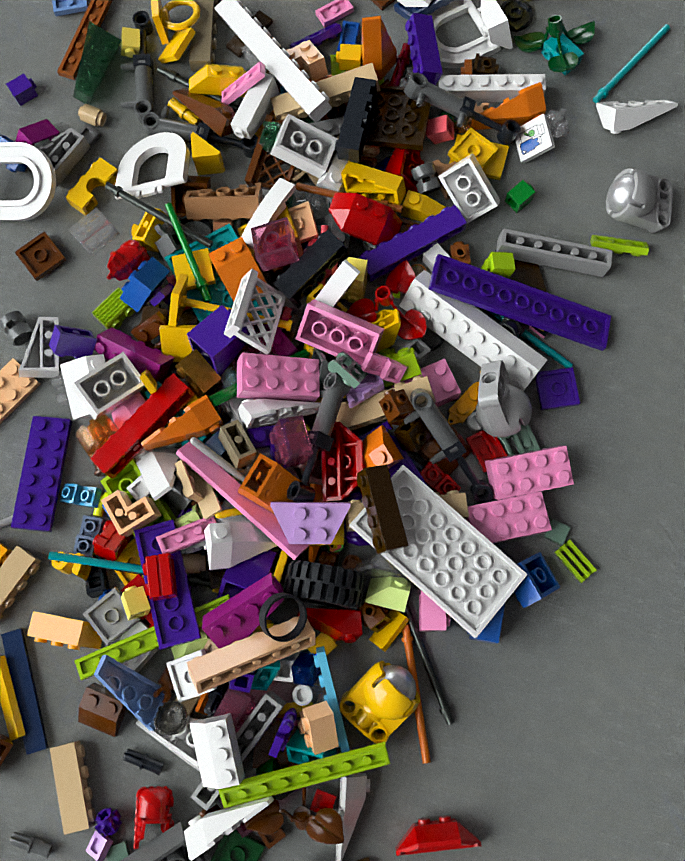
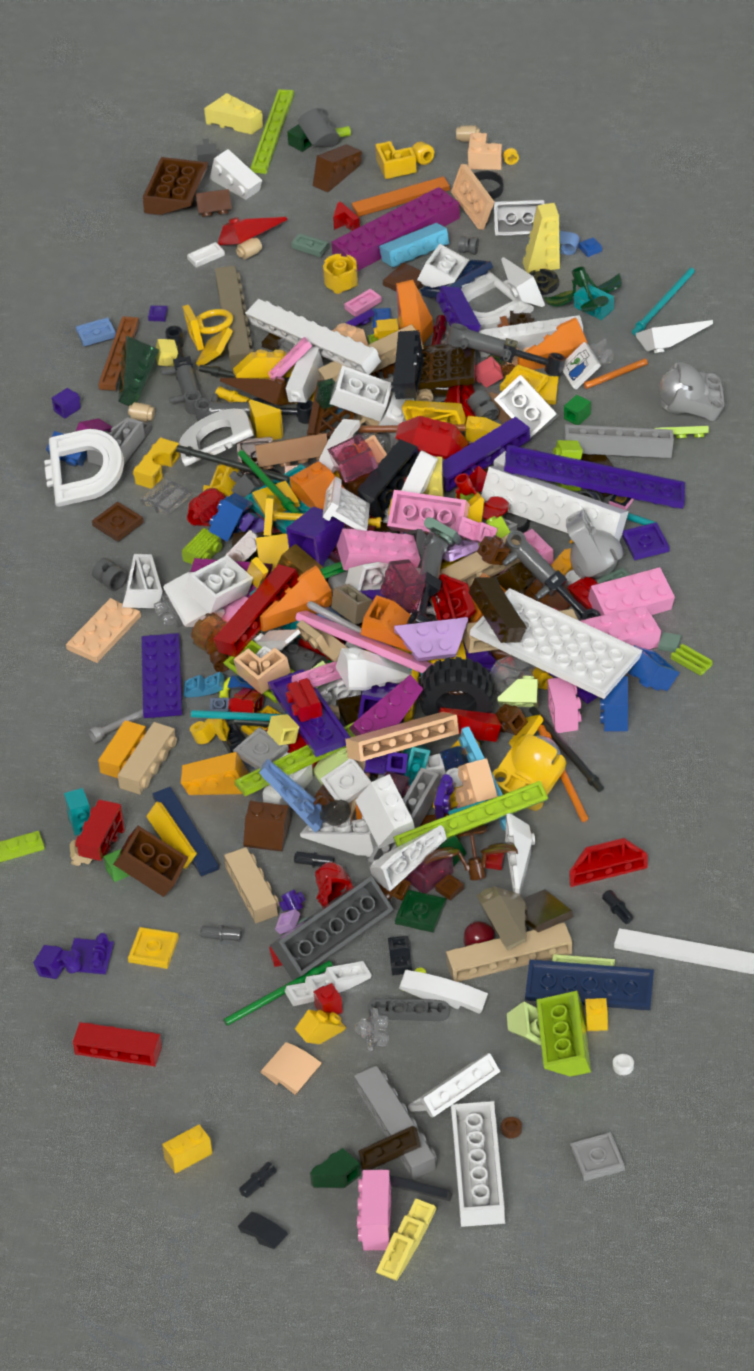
camera: 10 degrees left, 30 degrees down
dark purple brick [49,325,97,359] -> none
black tyre [259,592,307,642] -> none
none -> orange bar [584,358,648,389]

